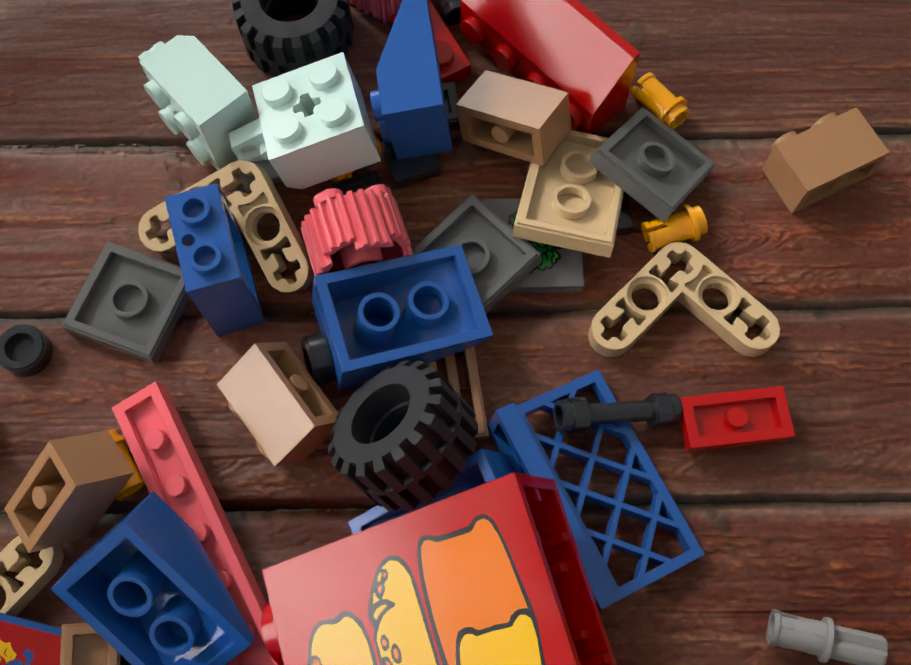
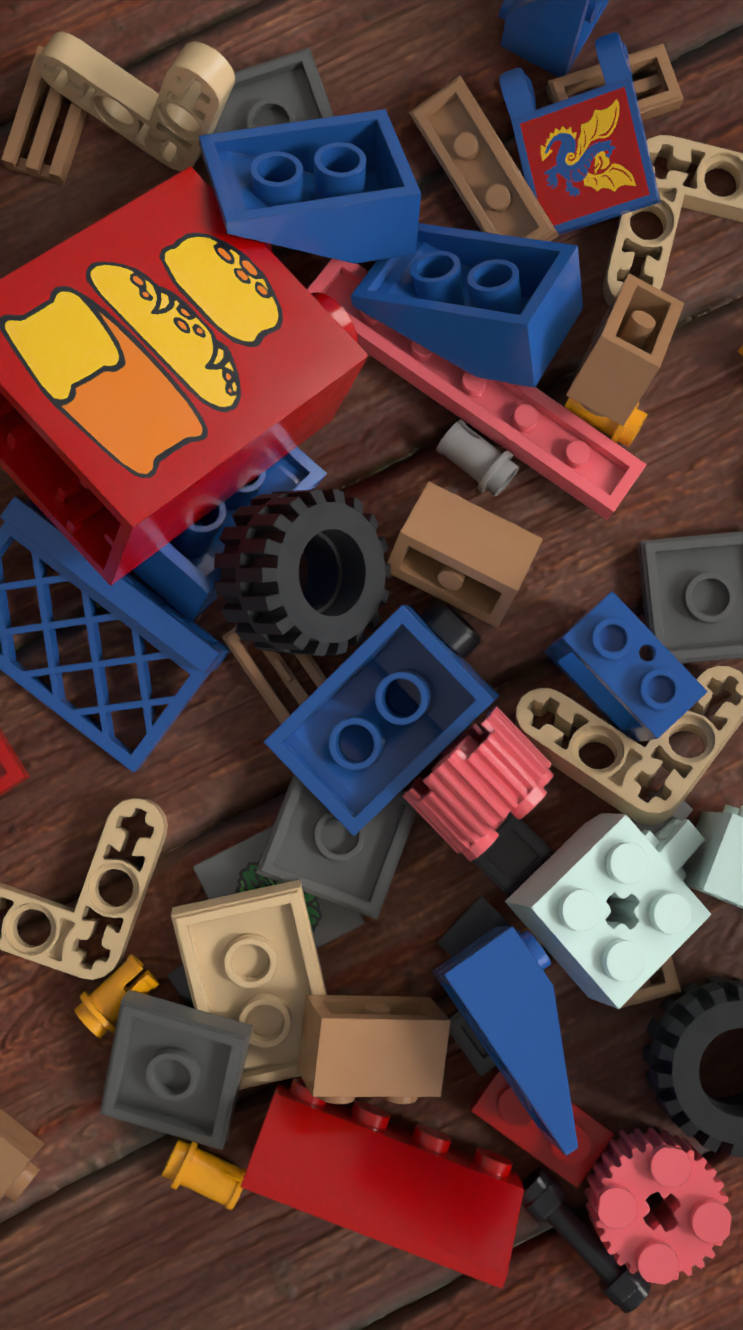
camera: 150 degrees right, 15 degrees up
black bar [553,392,682,434] -> none
none -> light grey pin [436,419,519,497]

